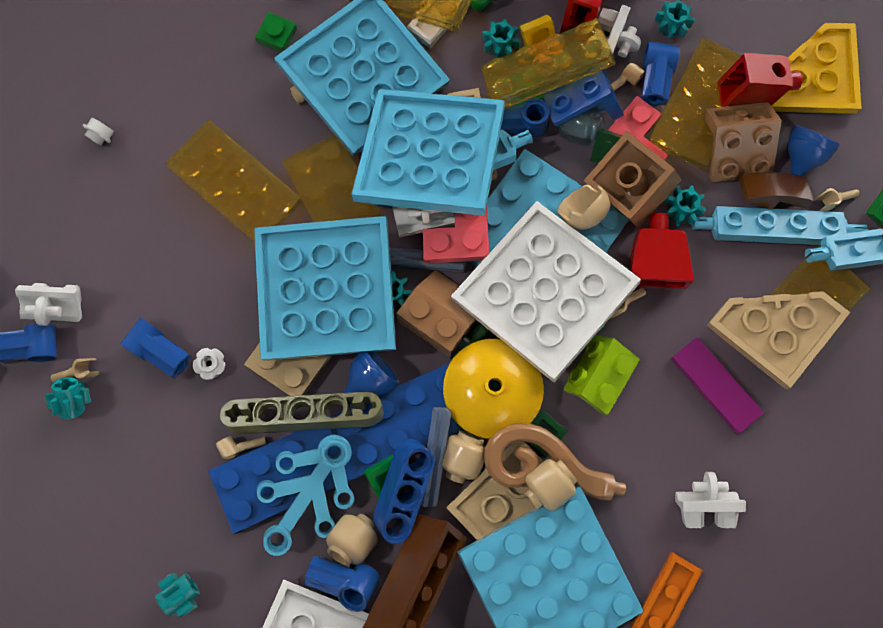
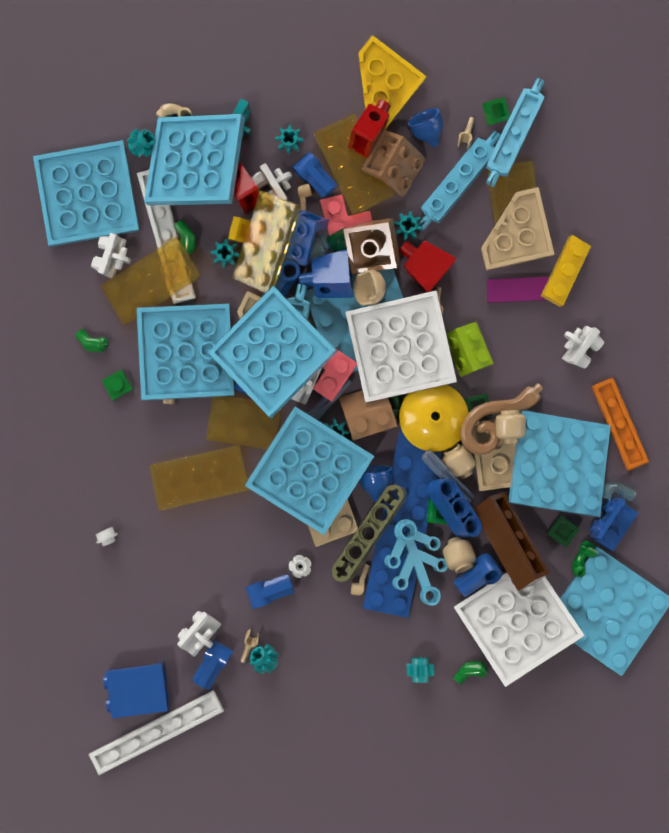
camera: 50 degrees left, 10 degrees up
reddish brown slope [739,173,814,210] -> none
none -> blue torso [299,249,354,298]
none -> yellow plate [541,235,591,307]

